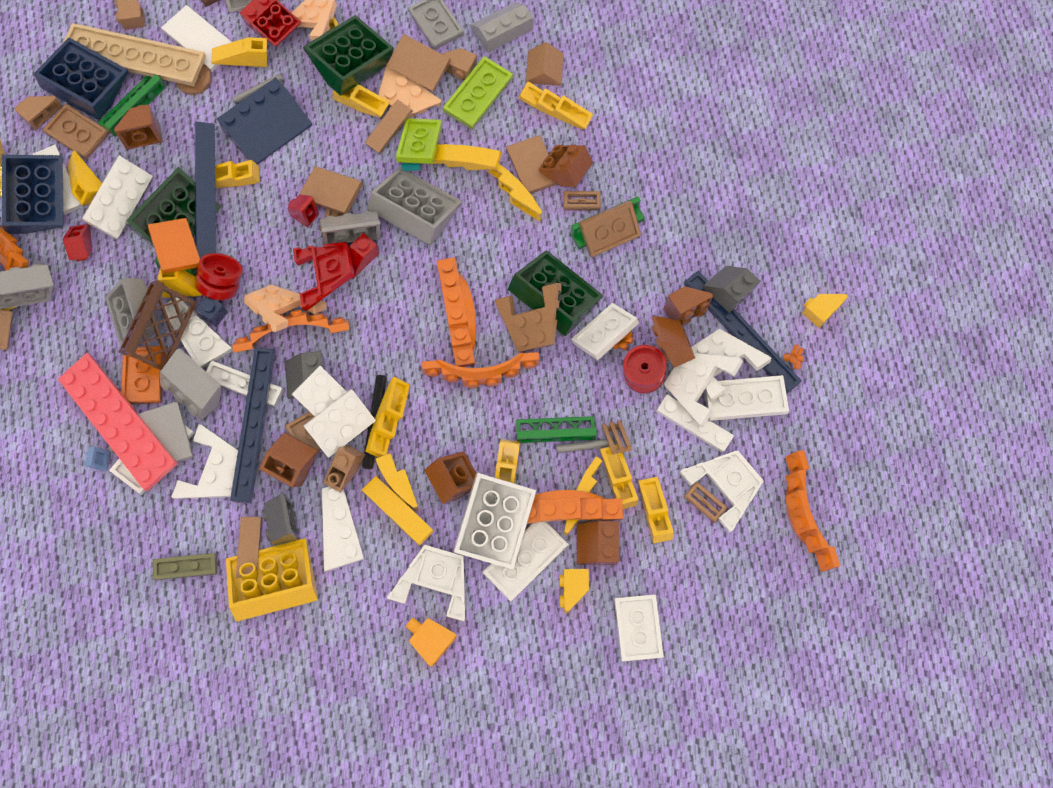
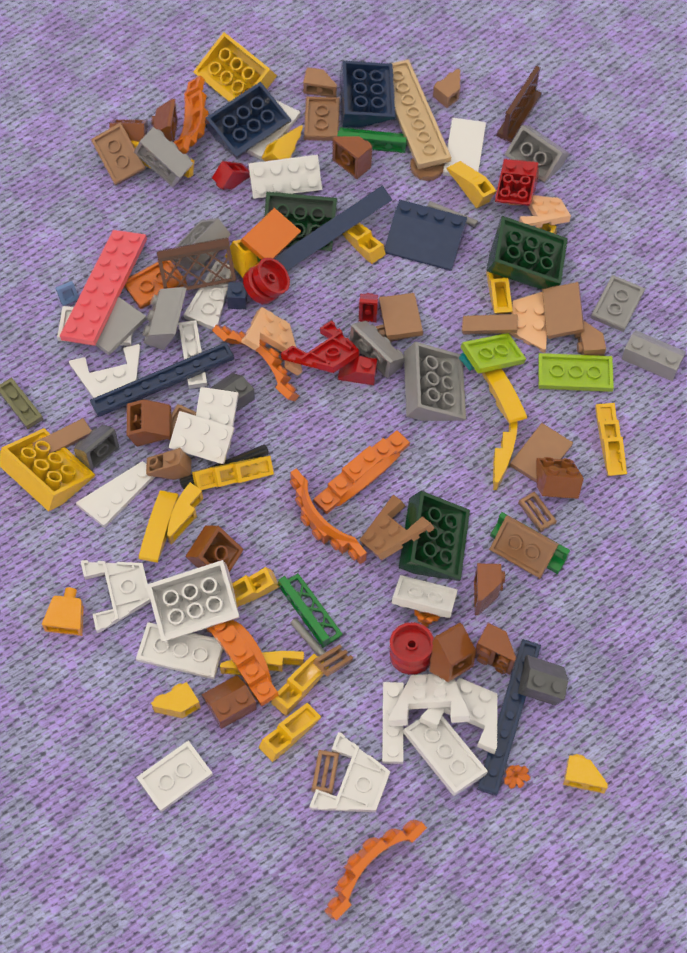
camera: 60 degrees right, 10 degrees down
medium nougat slope [526,42,564,86] -> none
none -> dark orange slope [474,563,505,615]

